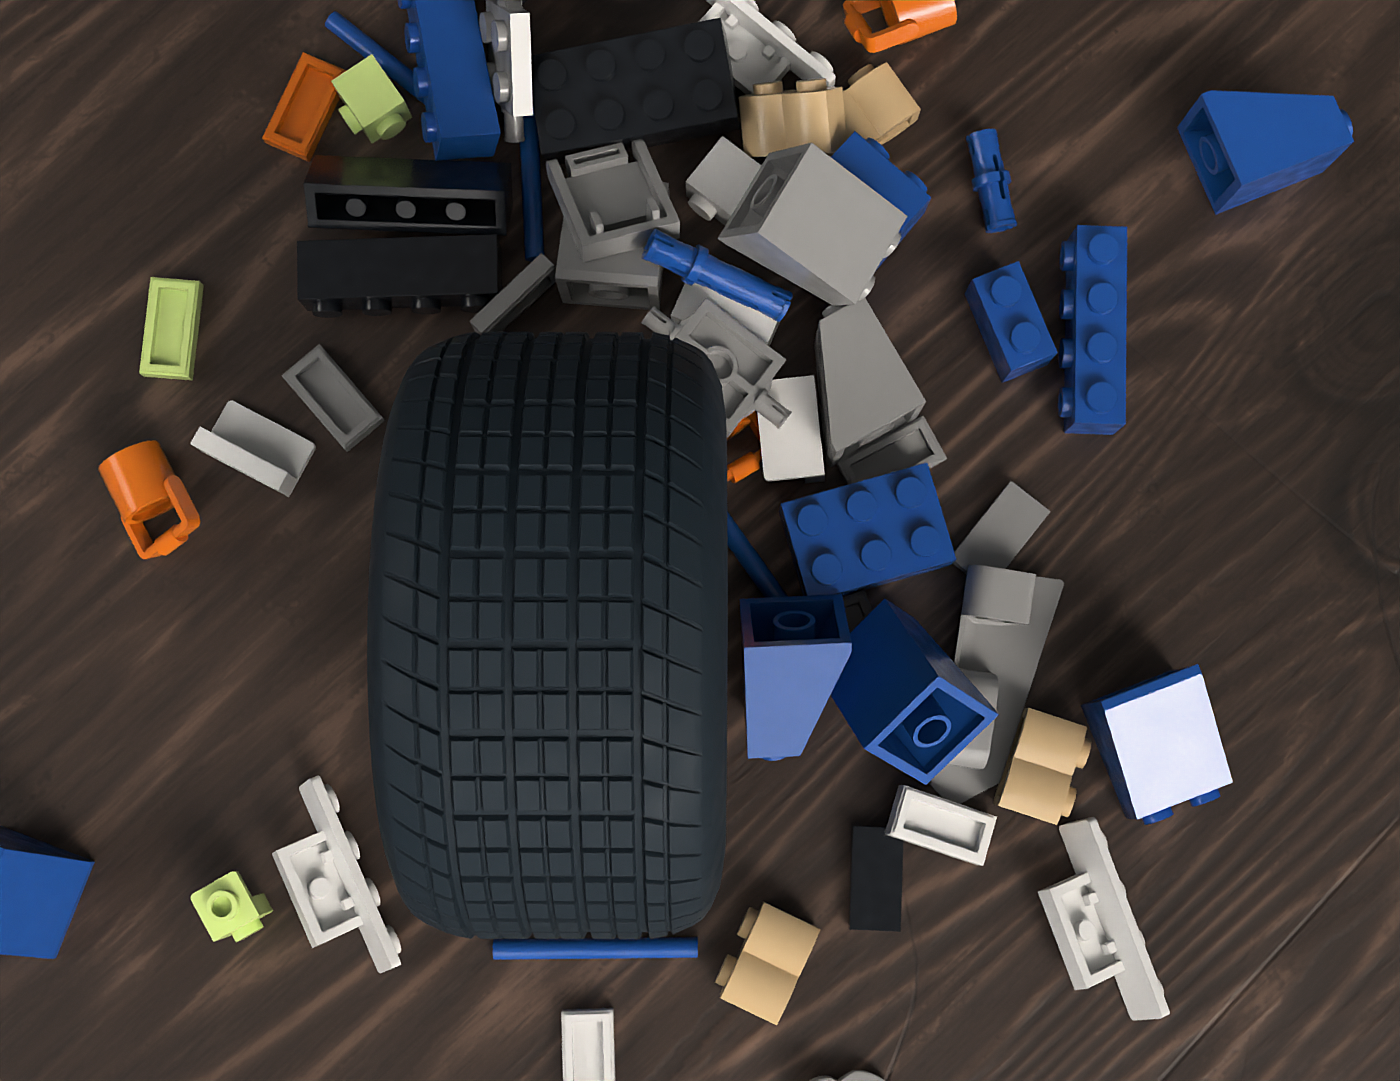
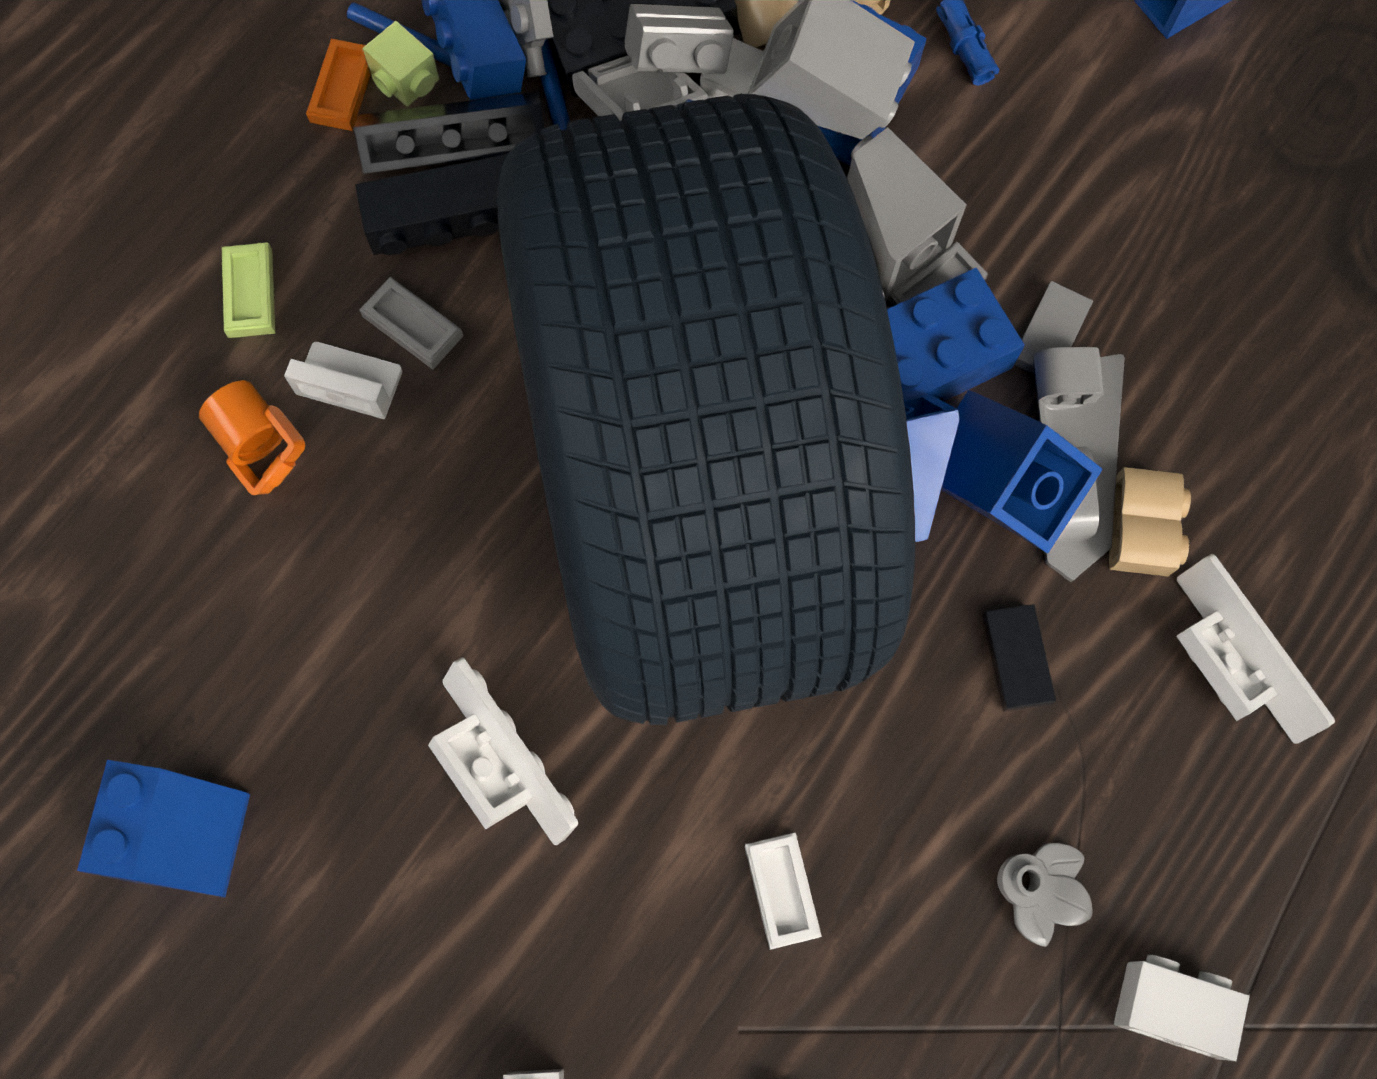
camera: 15 degrees left, 10 degrees down
yellowish green bracket [191,871,273,943] -> none
blue bar [493,937,698,960] -> none
tan brick [715,901,820,1025] -> none
white tile [885,785,997,866] -> none
blue brick [964,261,1058,383] -> none
blue brick [1058,225,1127,435] -> none
slope [1081,664,1233,825] -> none
none -> light grey brick [625,4,733,74]

